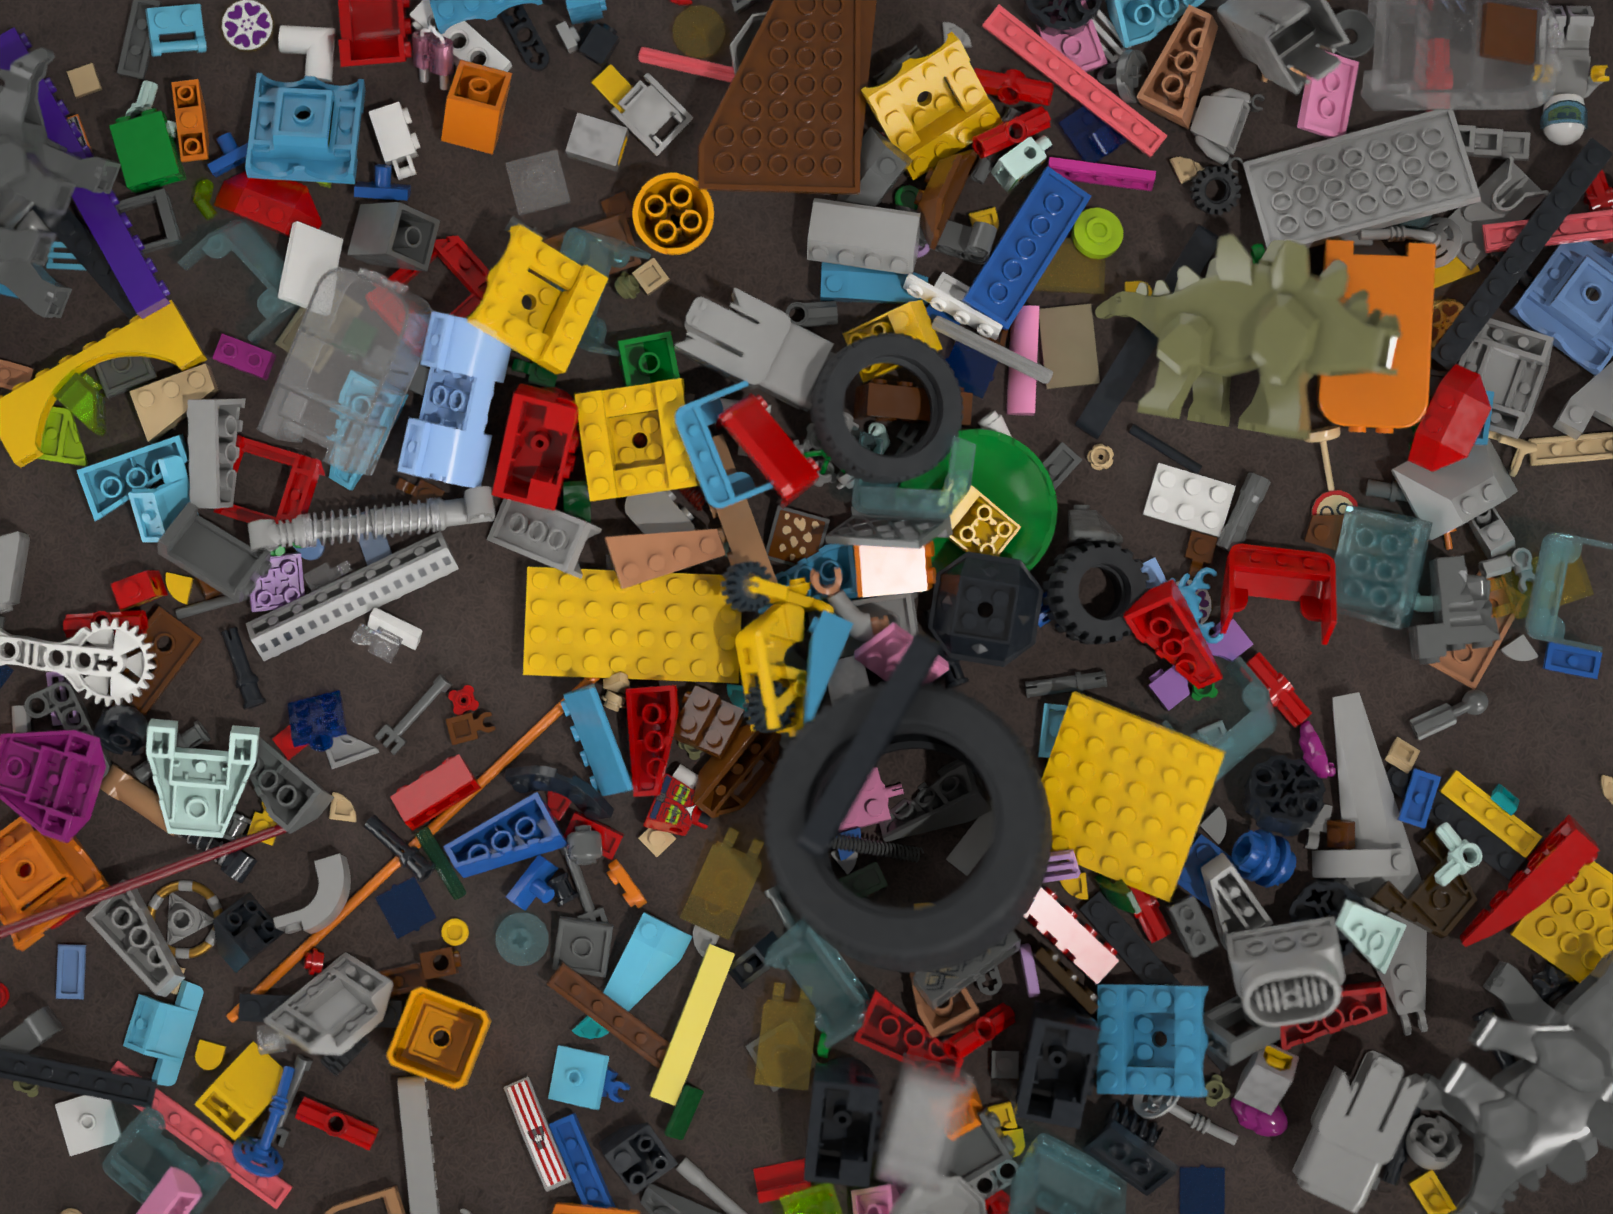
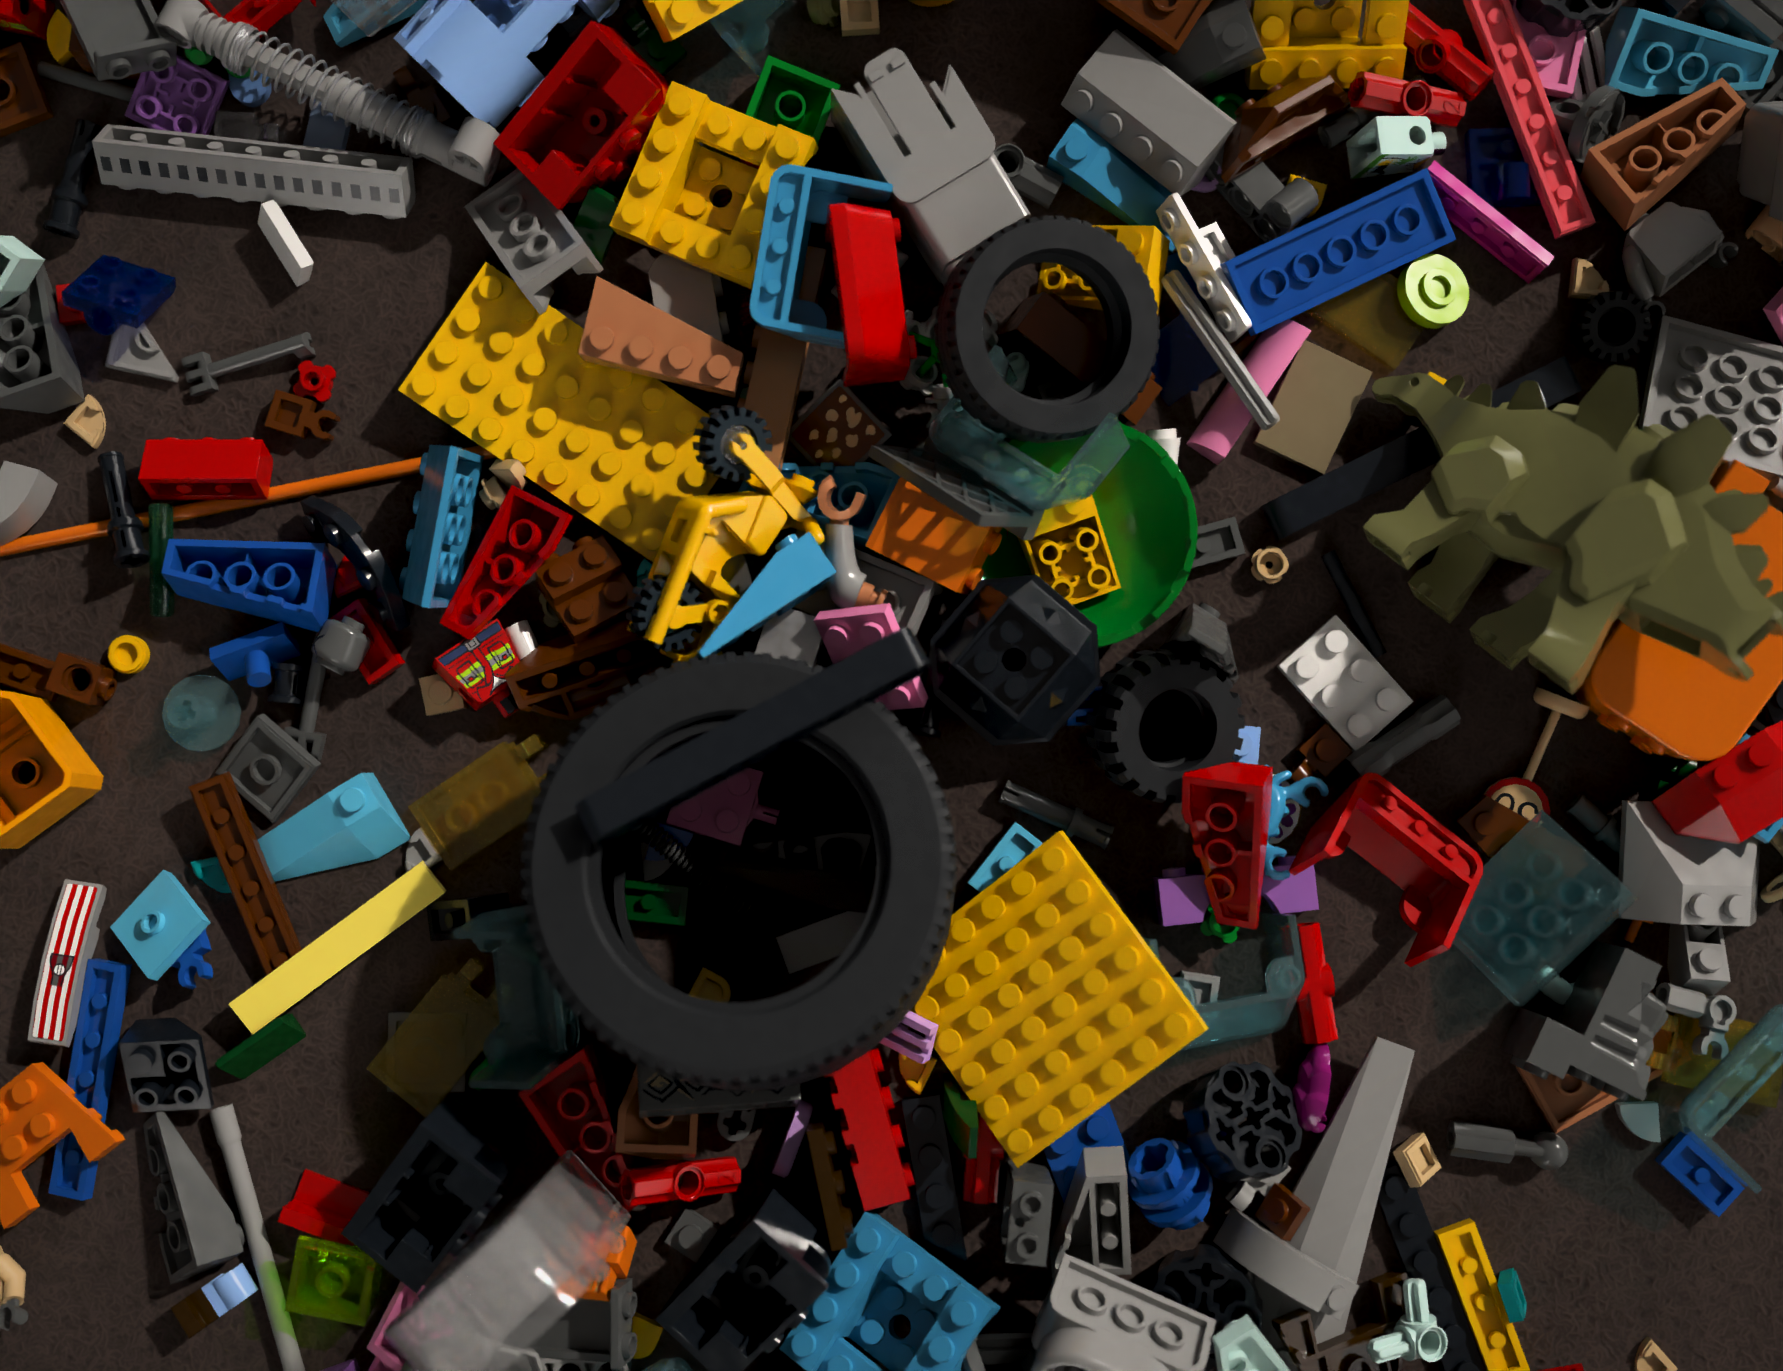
camera: 30 degrees right, 0 degrees up
clear plate [351,623,403,664] -> none
clear blue piece [375,876,437,939] -> none
orange plate [606,859,648,909] -> none
yellow tile [987,1101,1018,1129] -> none
light grey tile [1199,807,1227,845] -> none
blue plate [1397,769,1441,829] -> none

